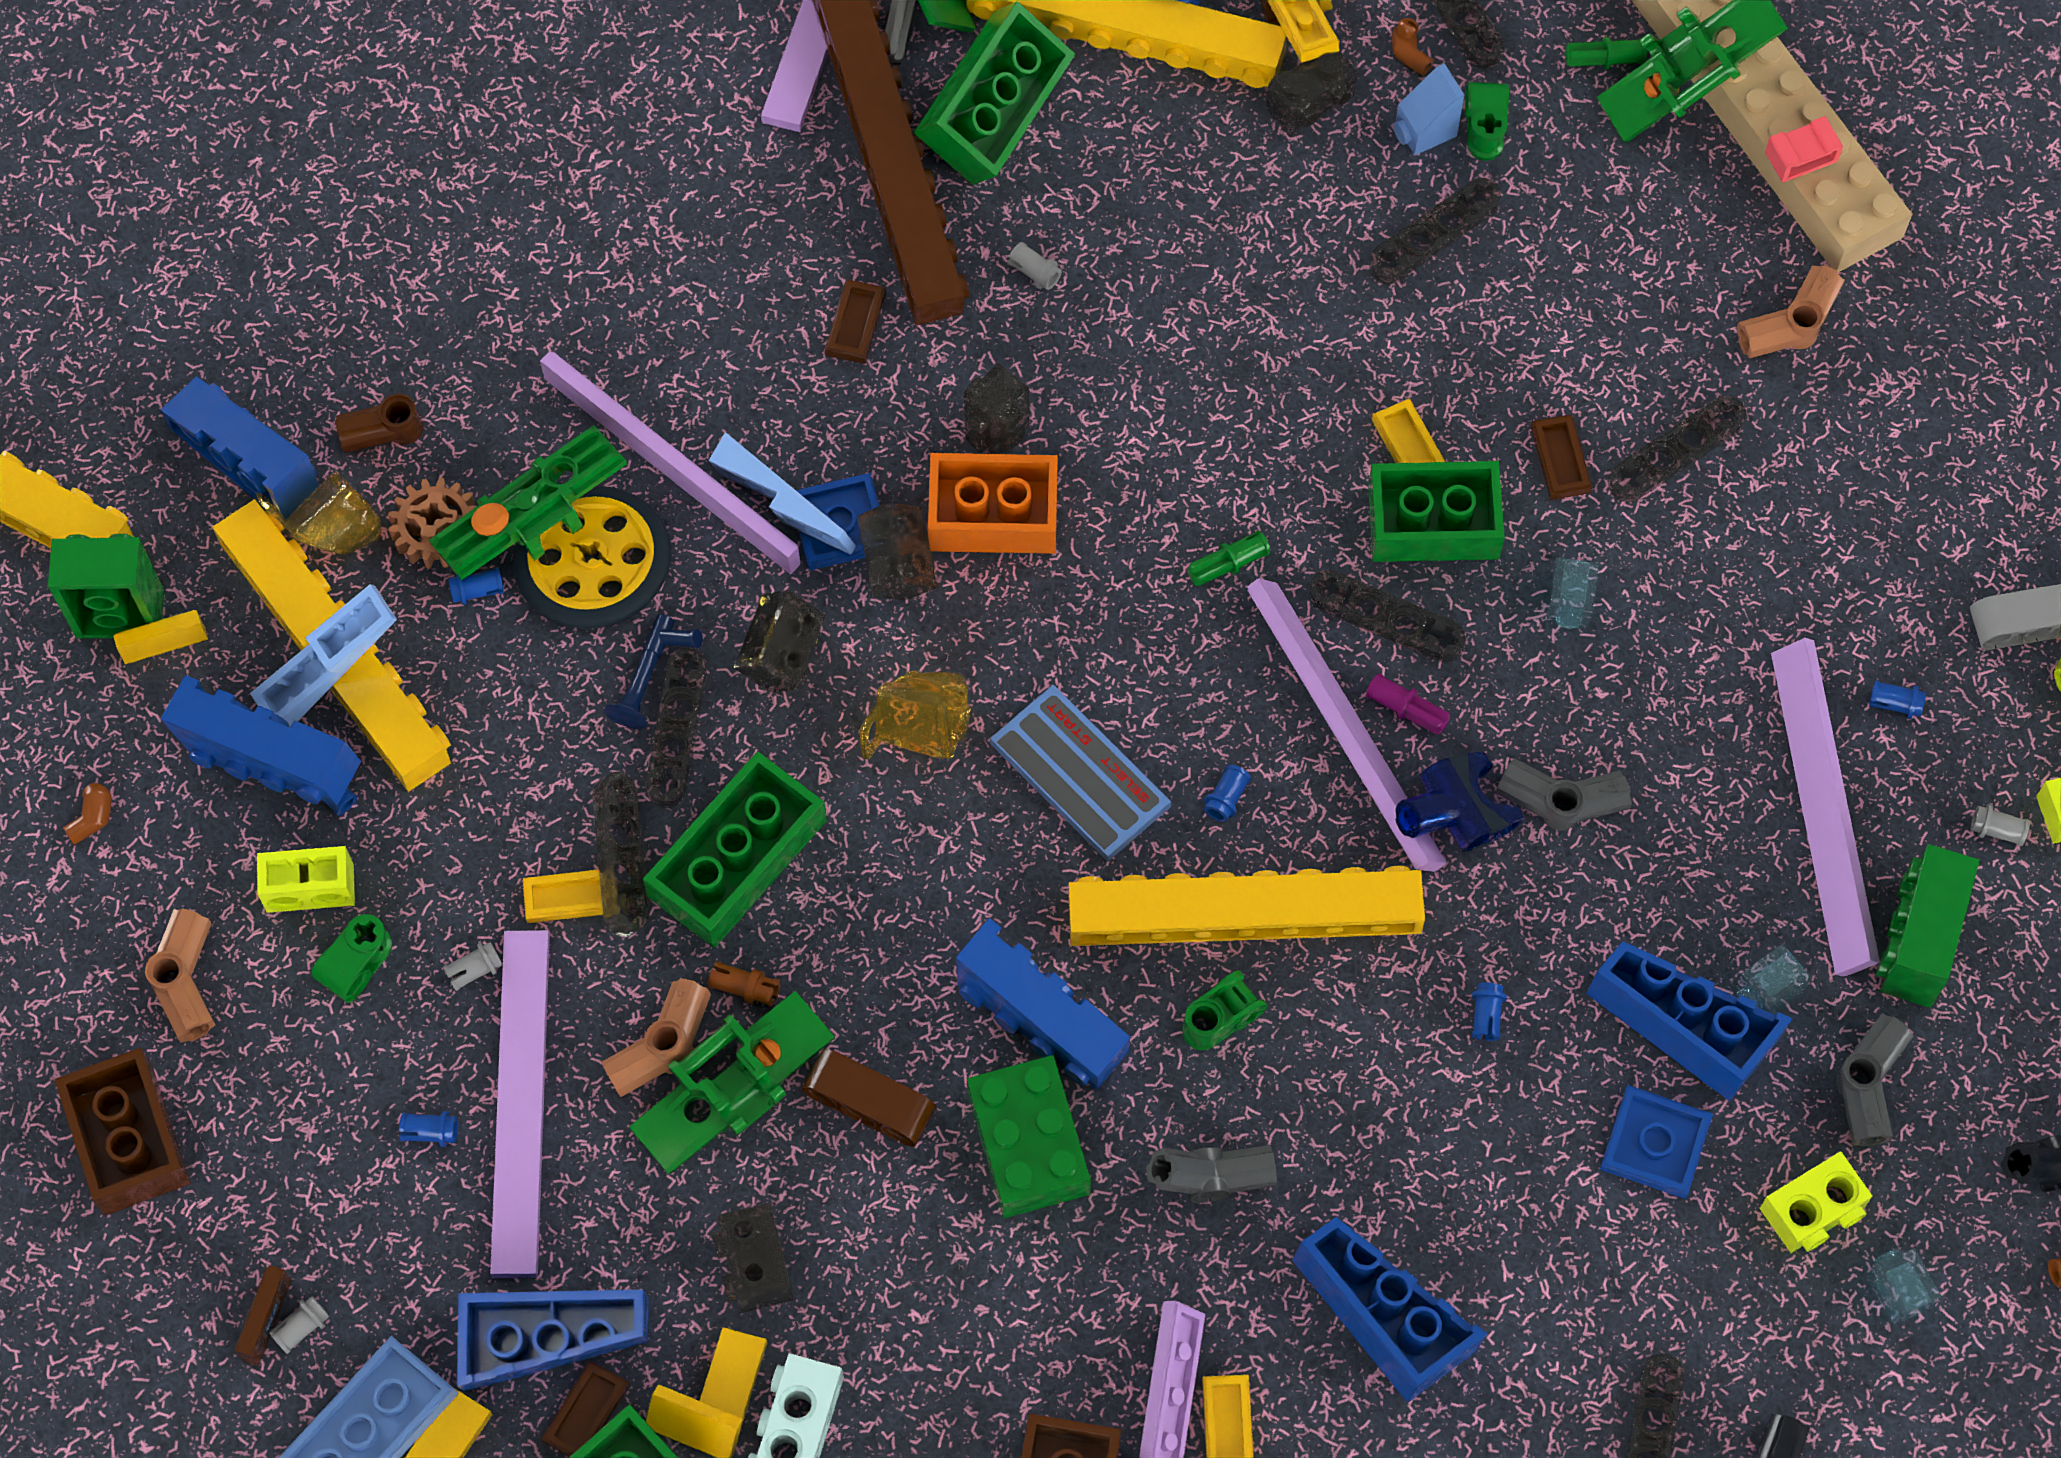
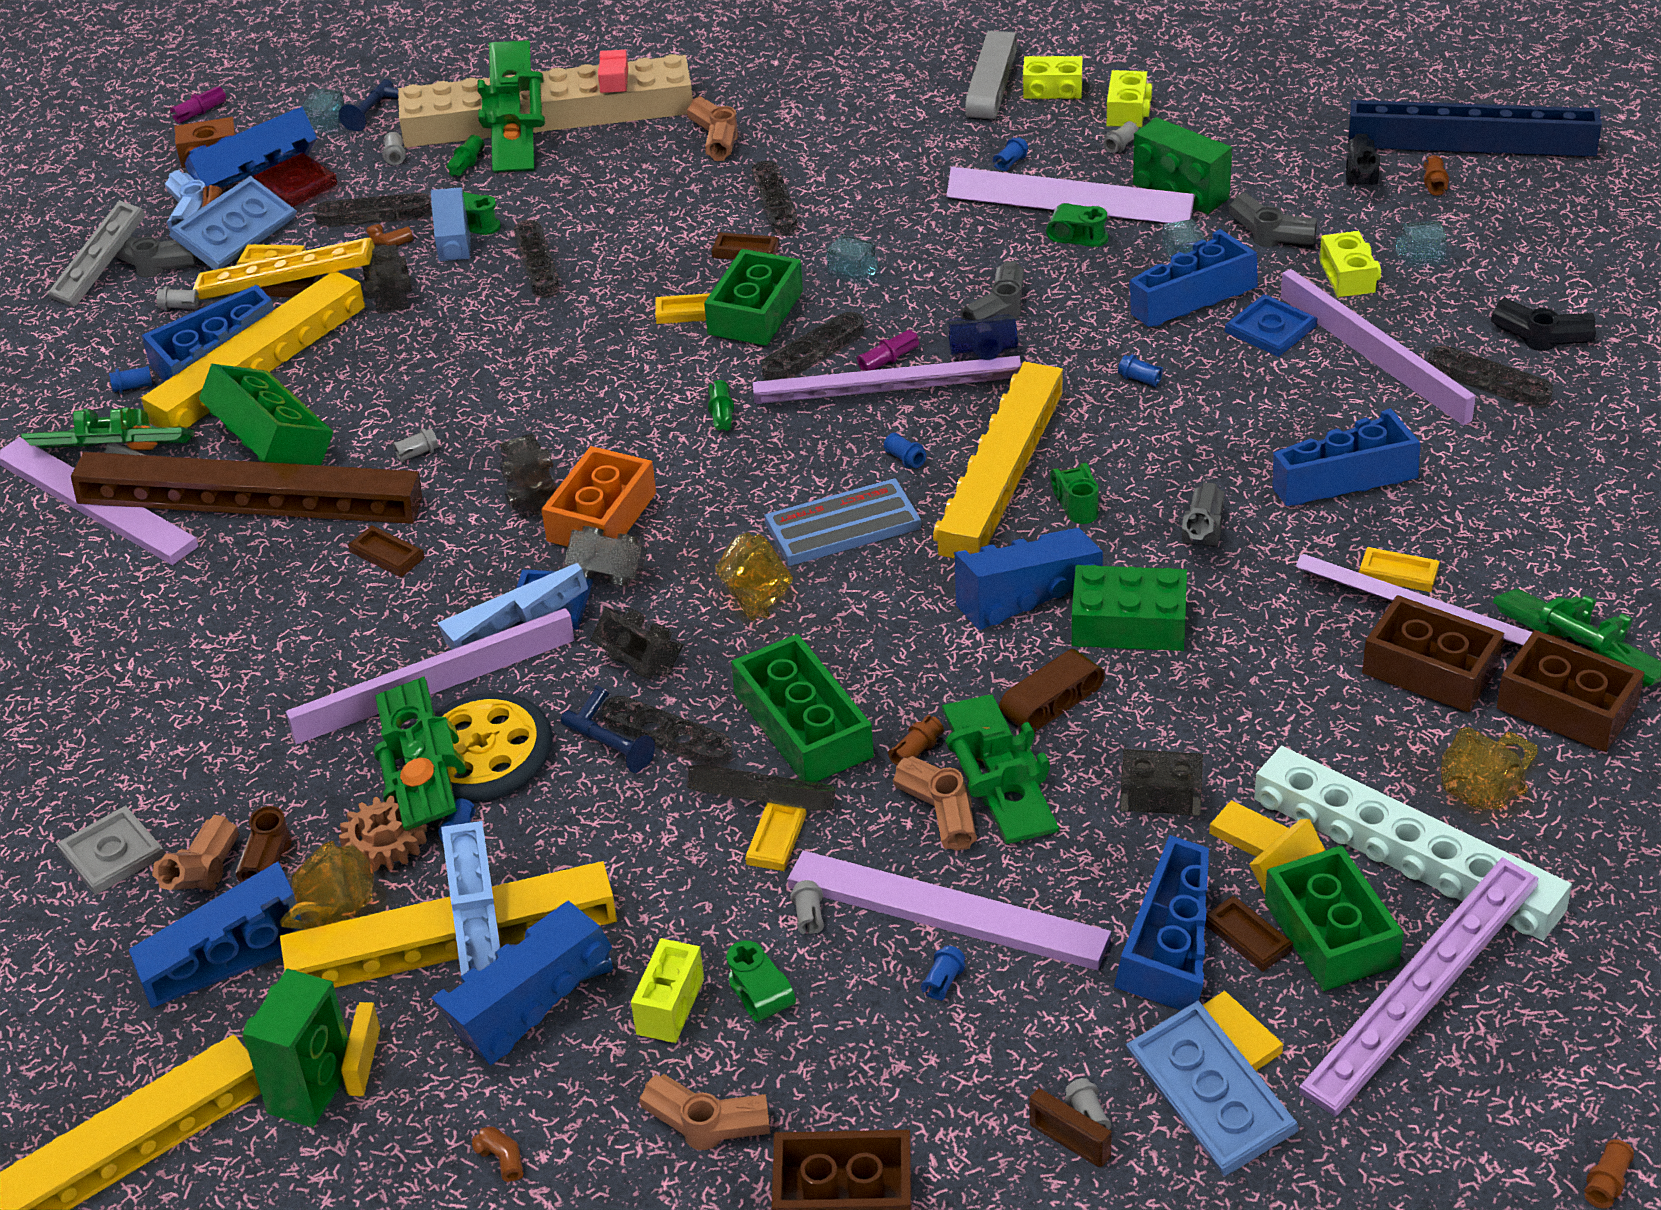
camera: 65 degrees left, 25 degrees down
none -> light grey tile [56,806,165,895]
none -> nougat piece [152,815,239,891]
none -> green piece [1046,203,1109,247]
none -> lavender tile [1281,269,1476,426]

